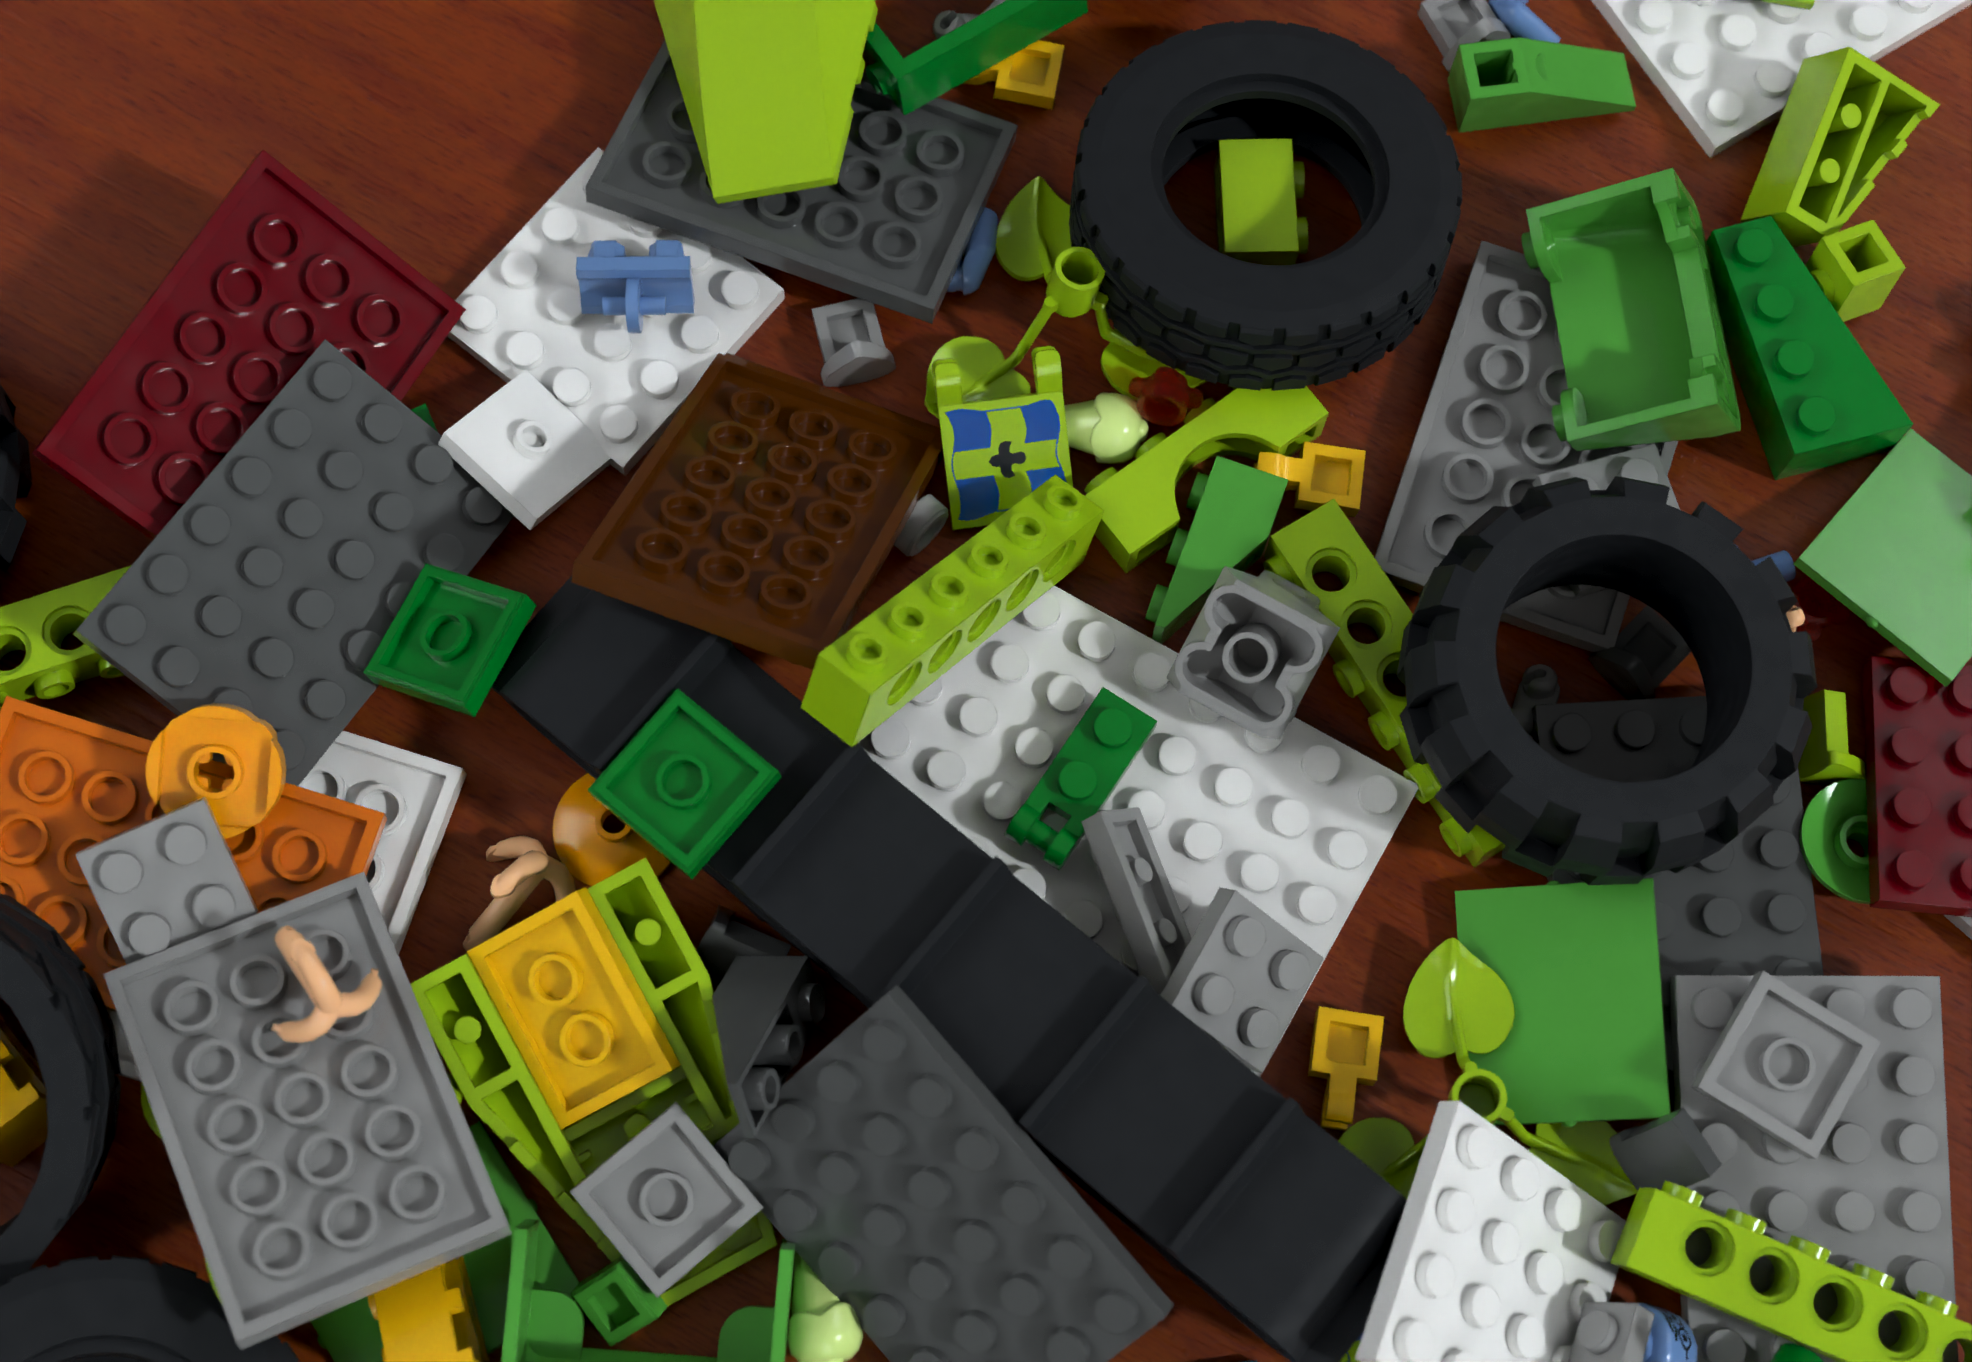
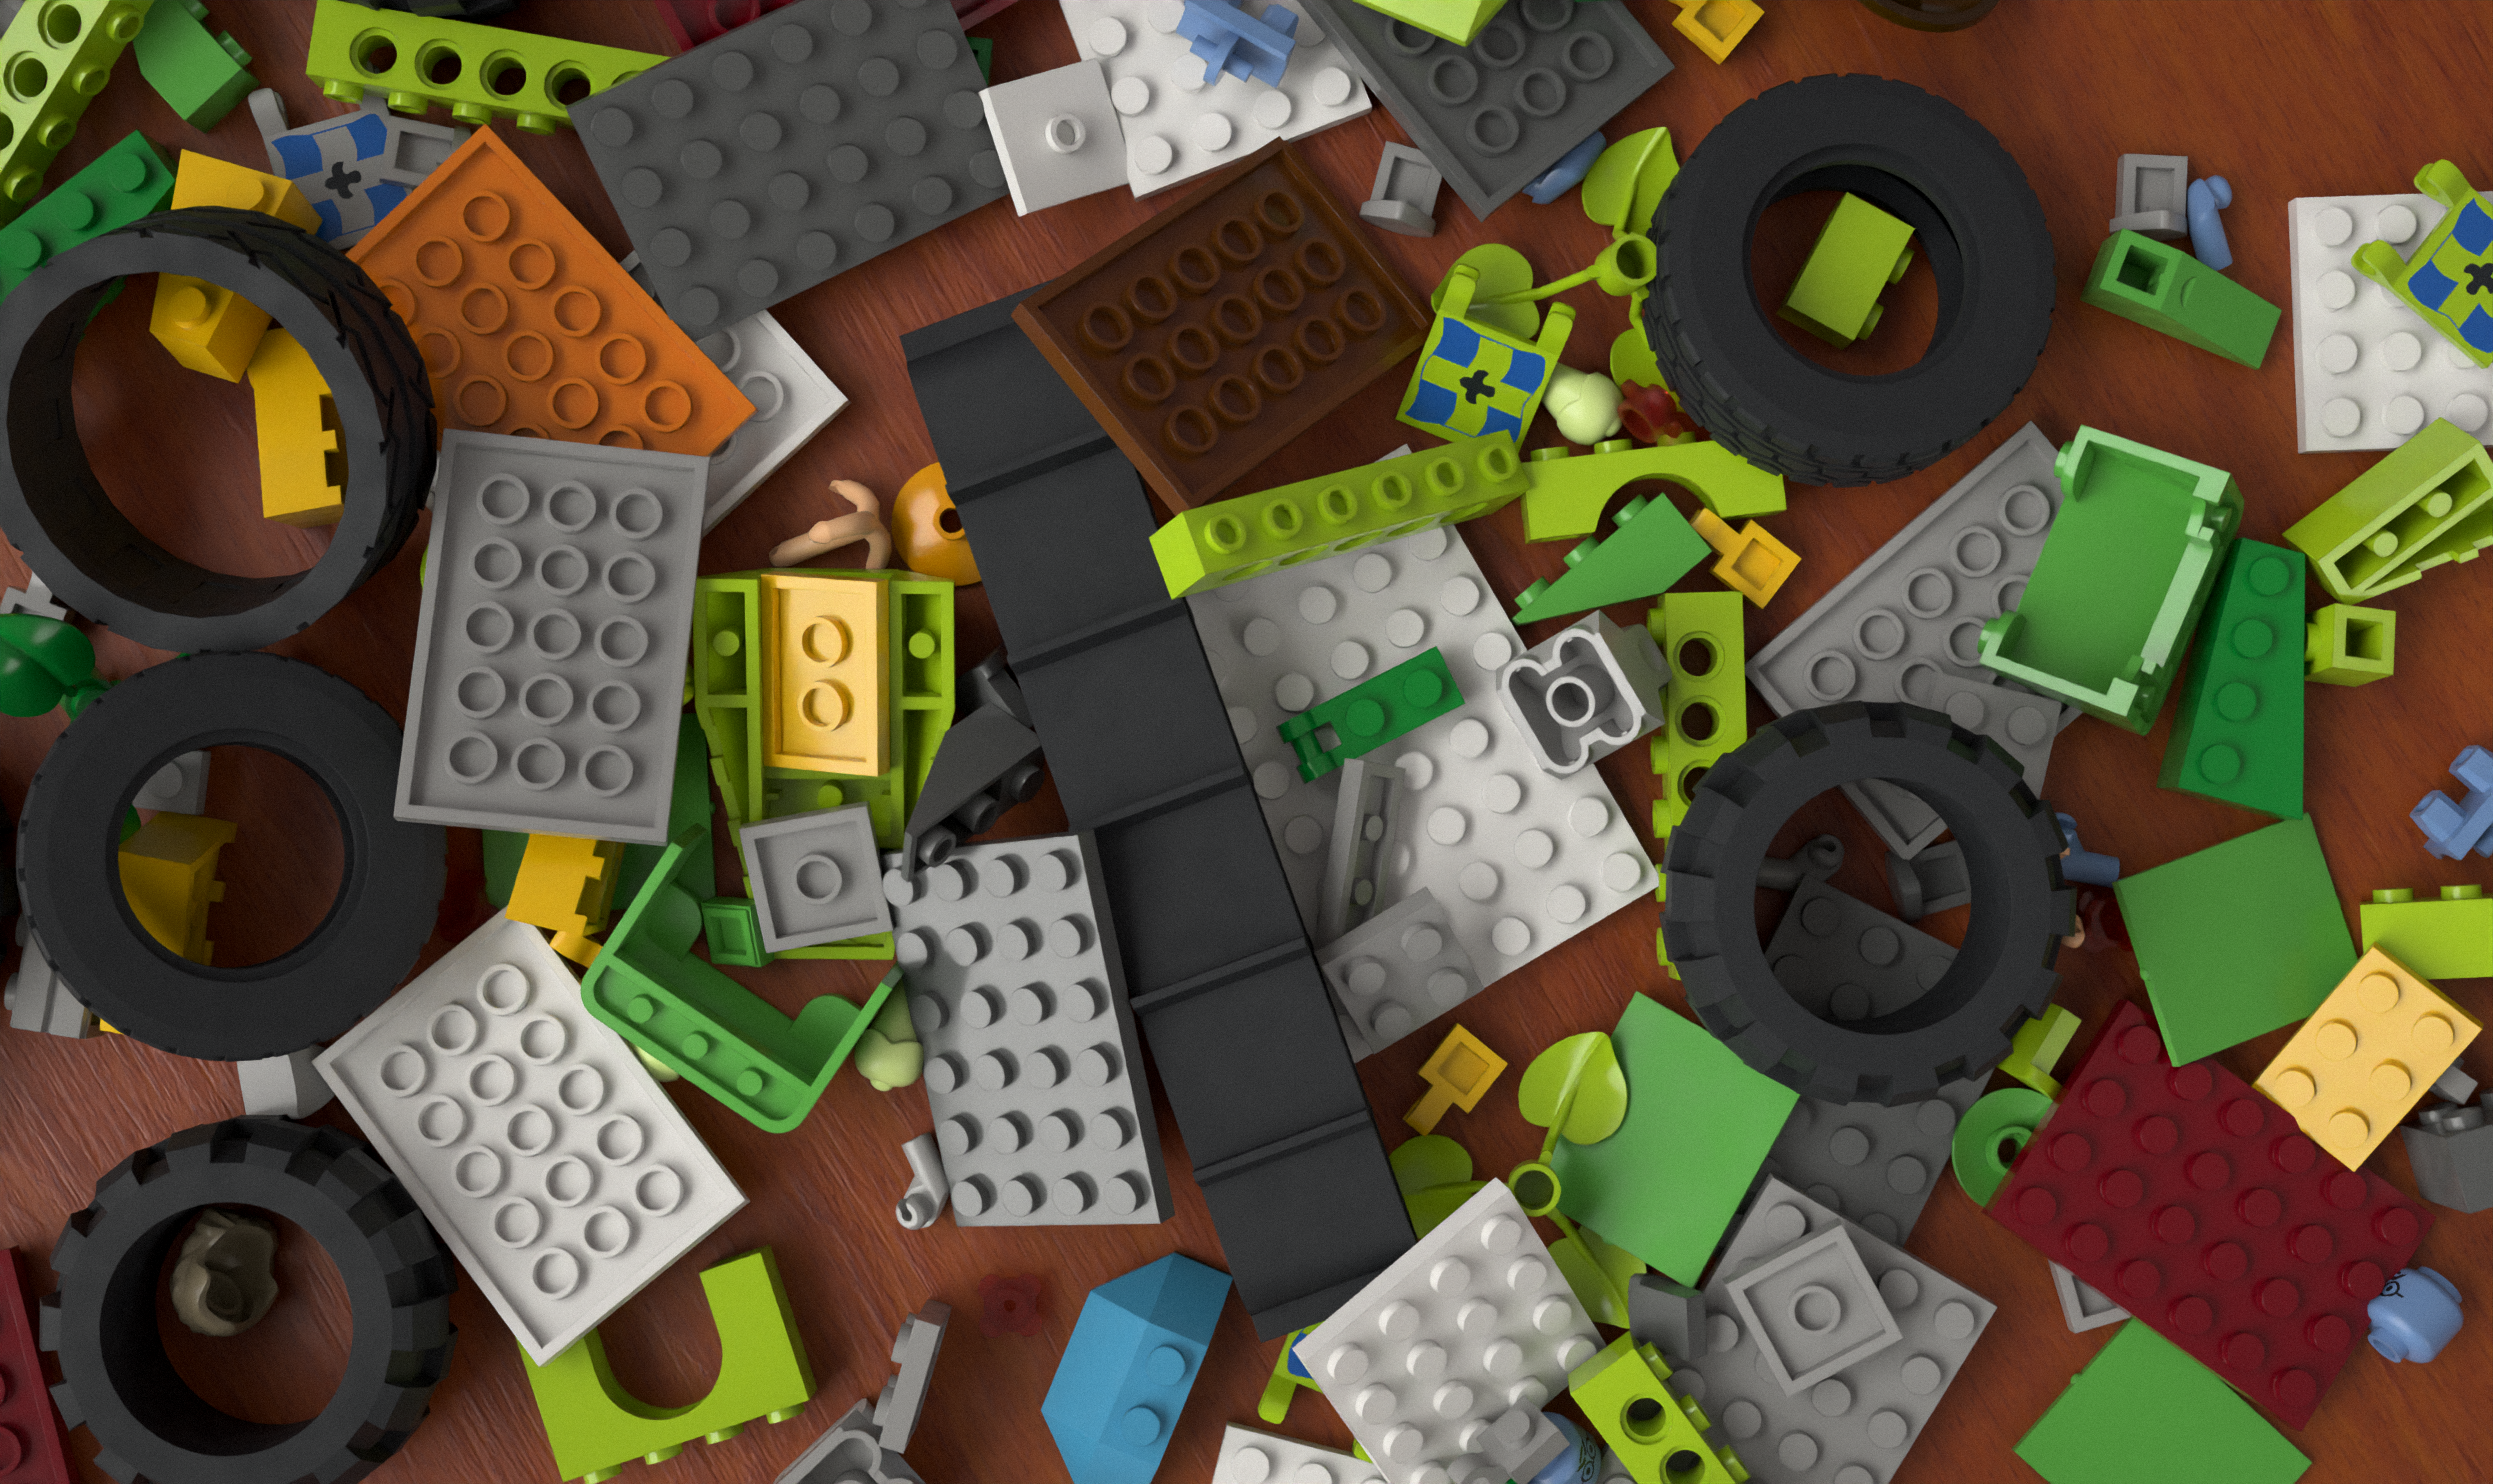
camera: 30 degrees right, 15 degrees up
light grey plate [75,797,259,965] -> none
light orange plate [146,703,286,838] -> none
light nougat piece [271,925,382,1043] -> none
green plate [363,563,537,717] -> none
green plate [588,688,781,879] -> none
light grey tile [894,494,948,556] -> none

